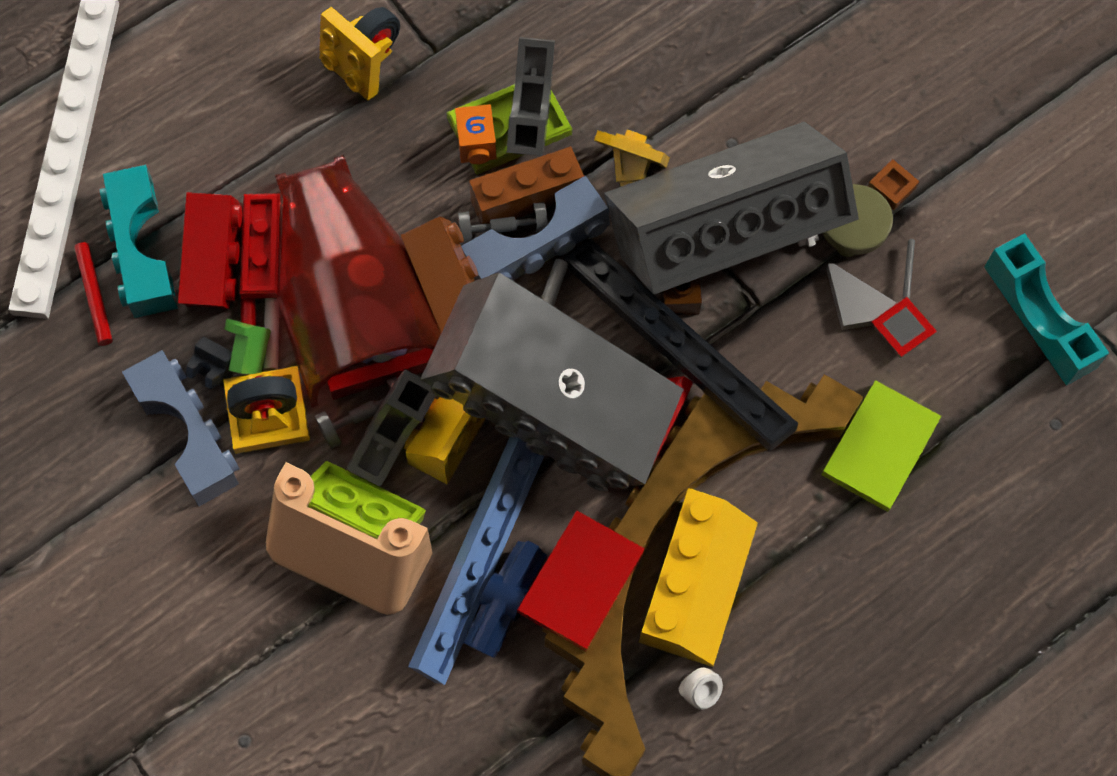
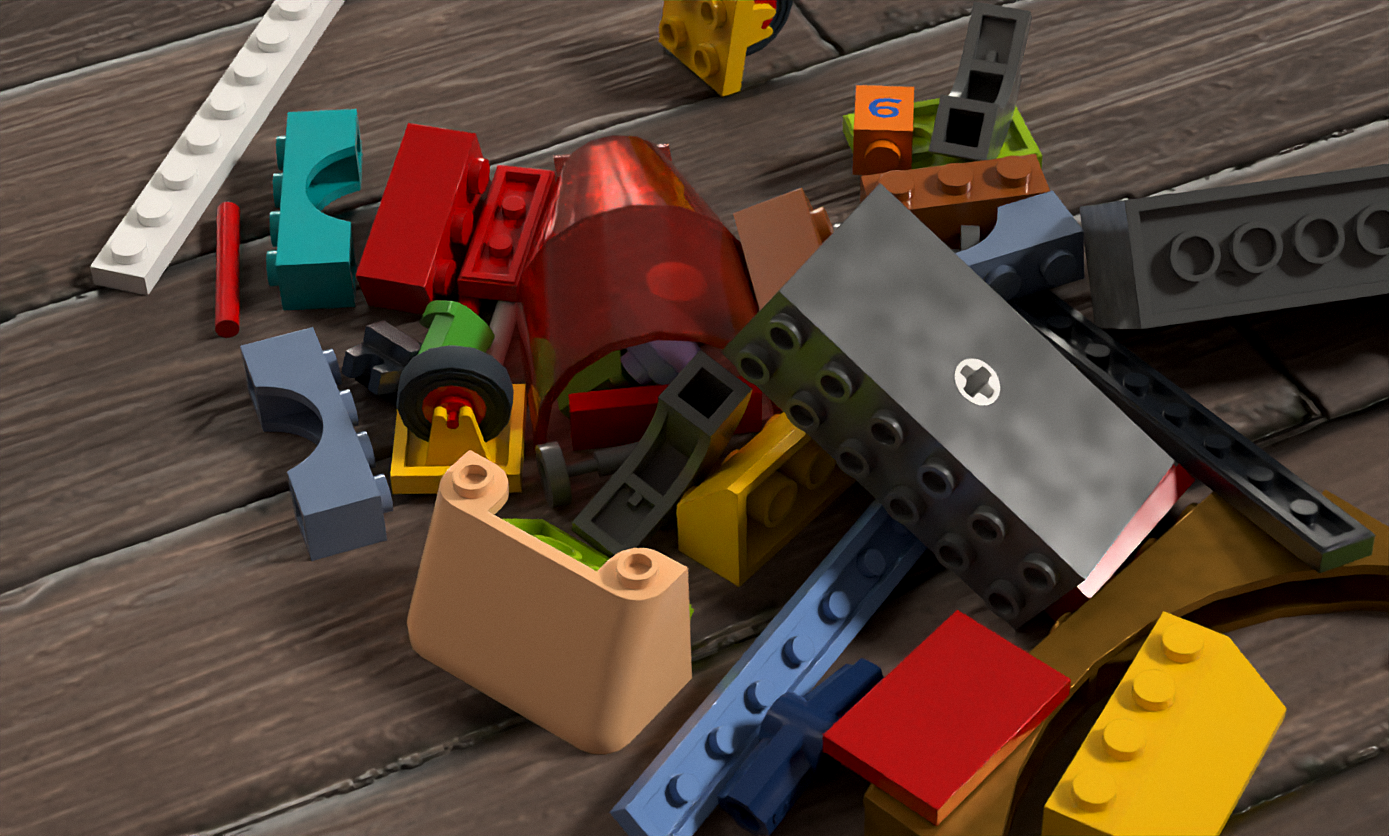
camera: 15 degrees right, 25 degrees down
yellow piece [594,130,670,187] -> none
reddish brown plate [661,278,702,315] -> none

